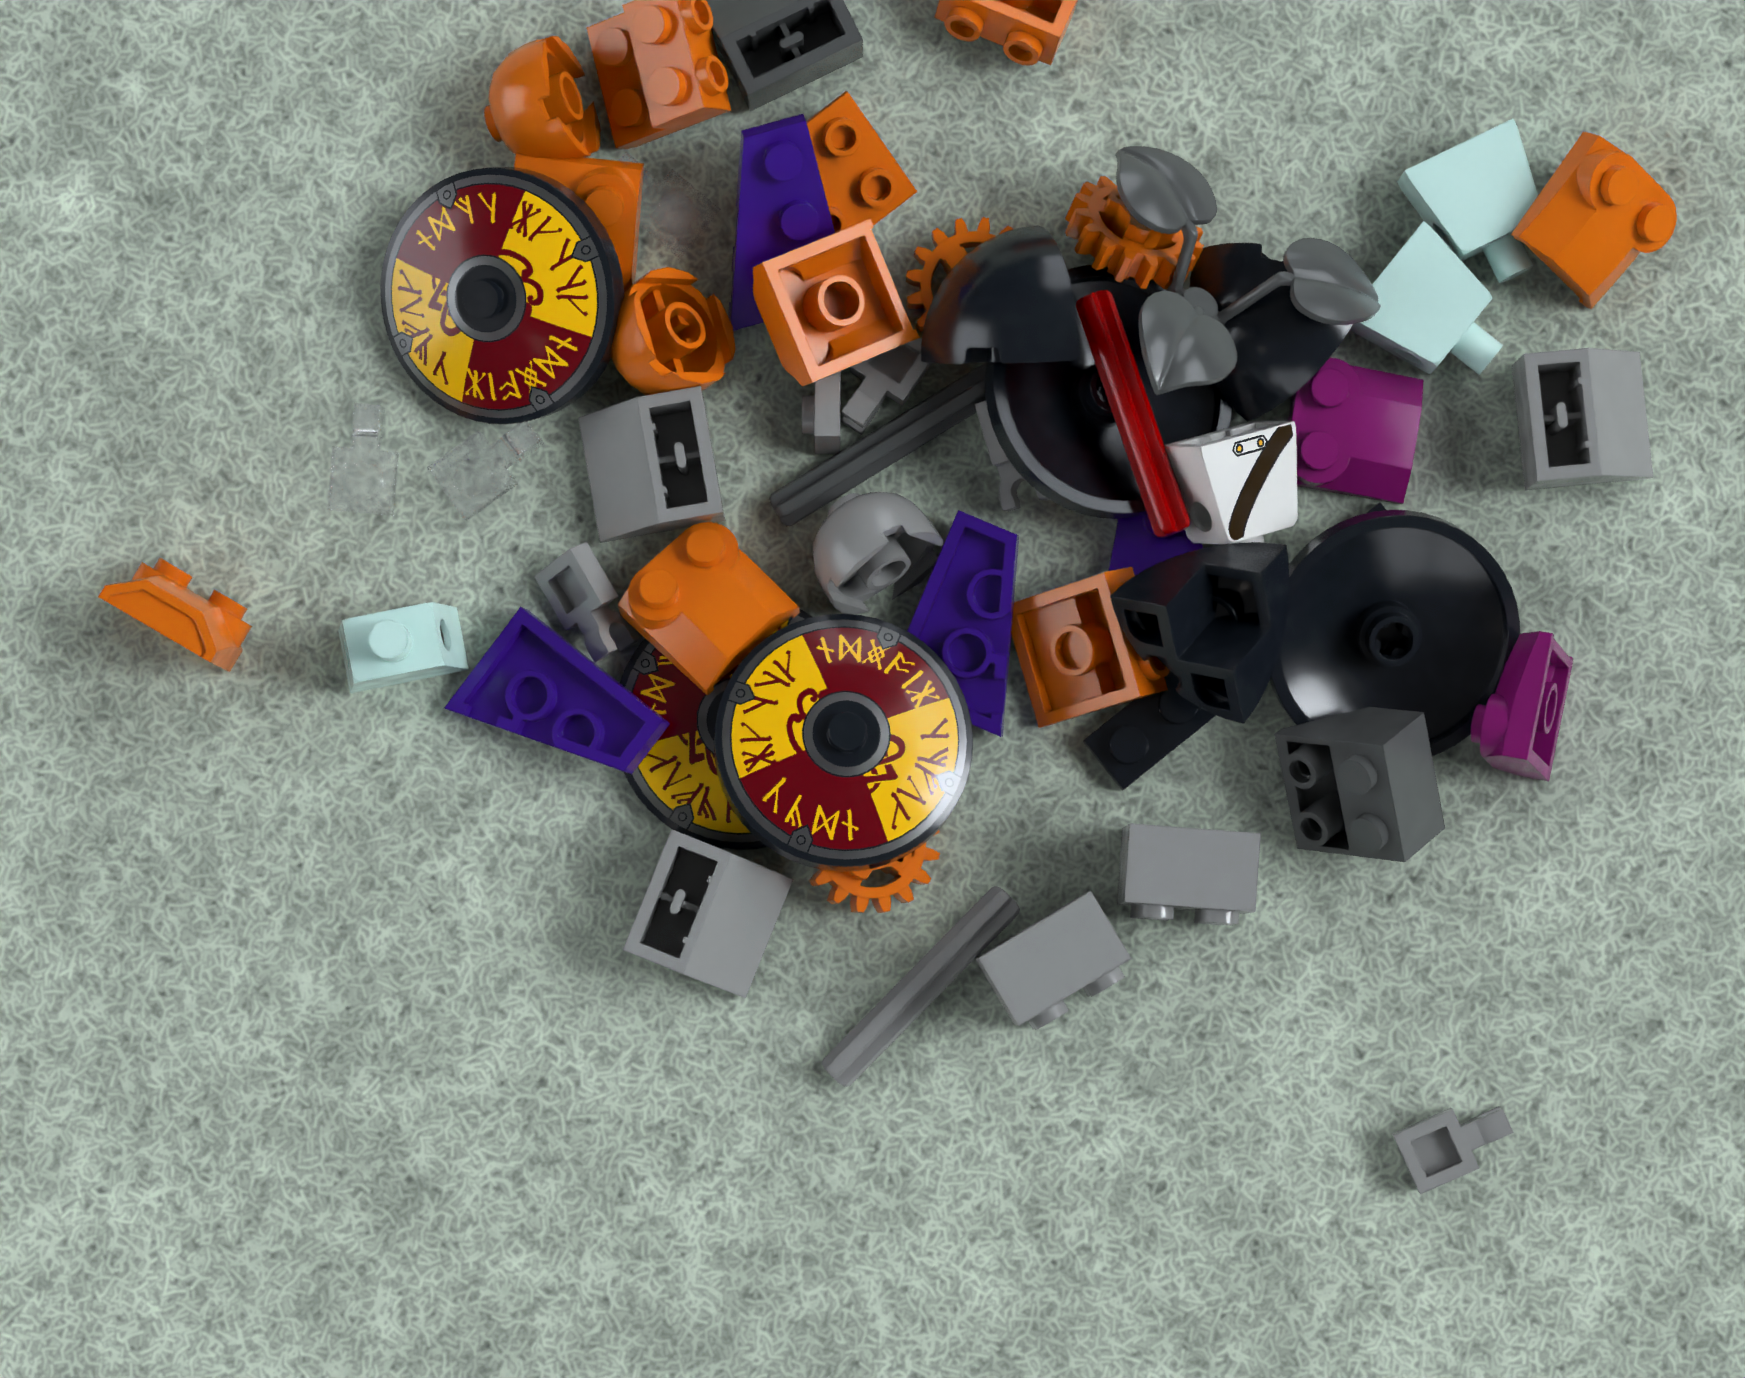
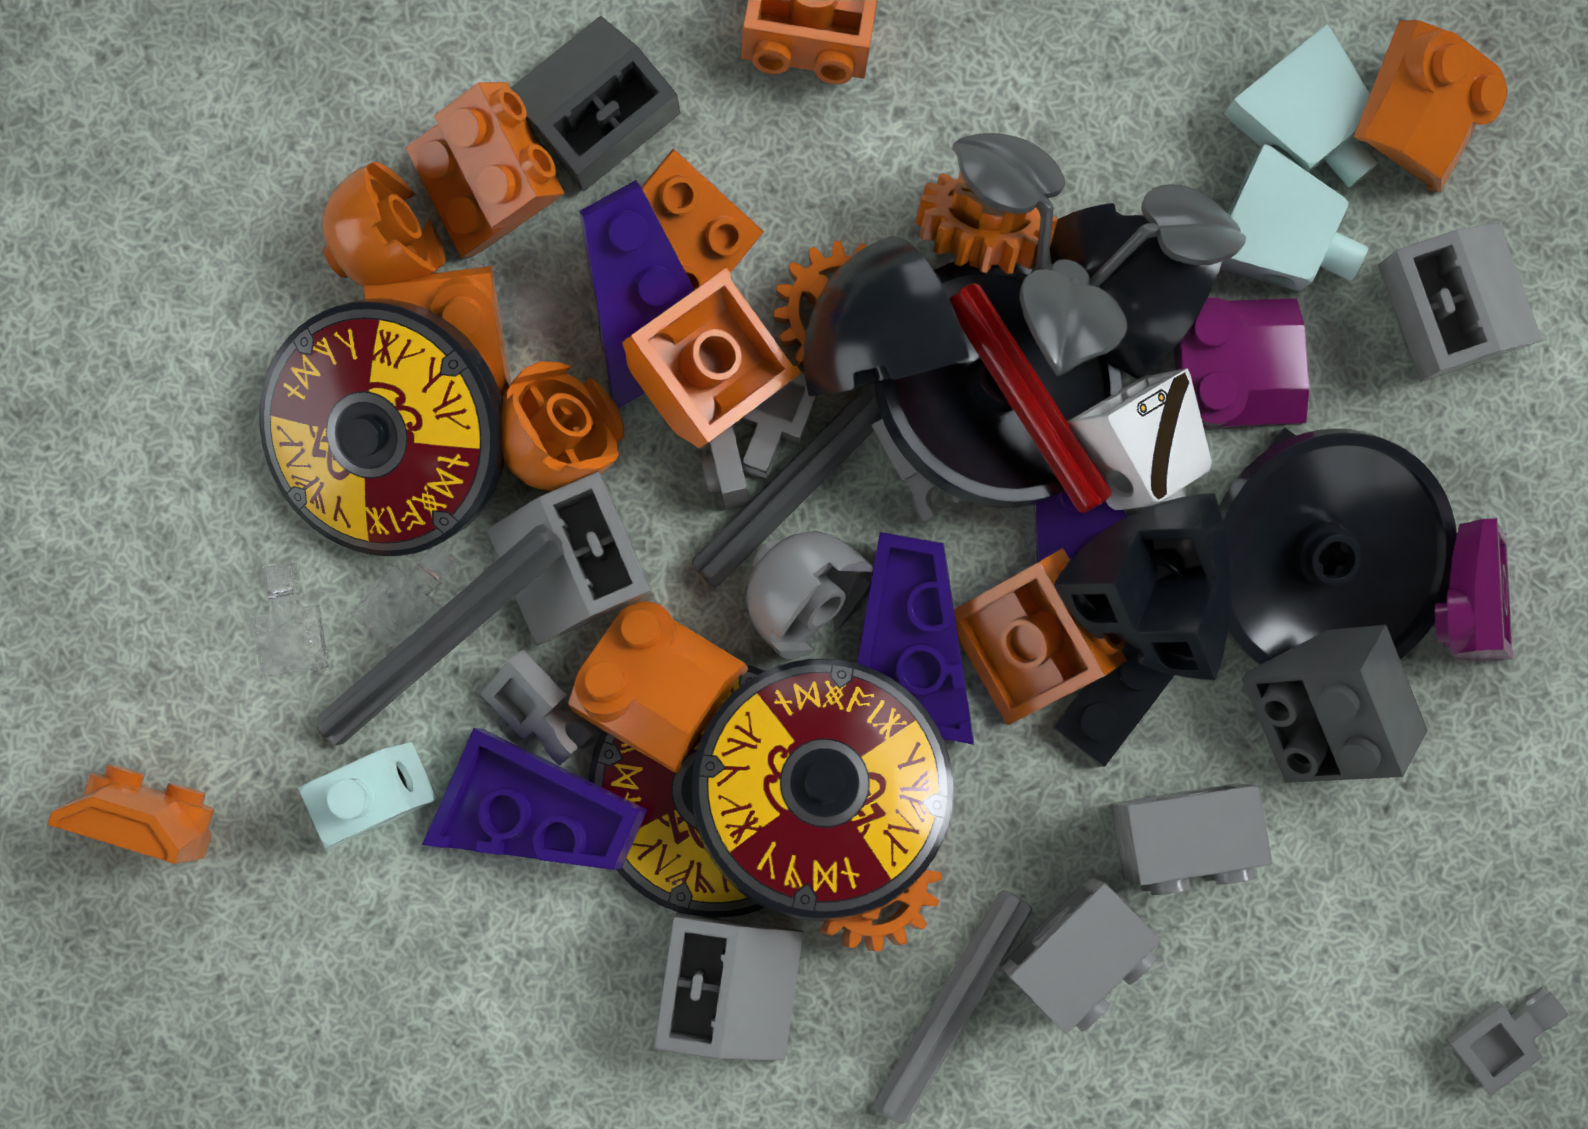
camera: 15 degrees left, 0 degrees up
none -> dark grey axle [317,525,564,746]

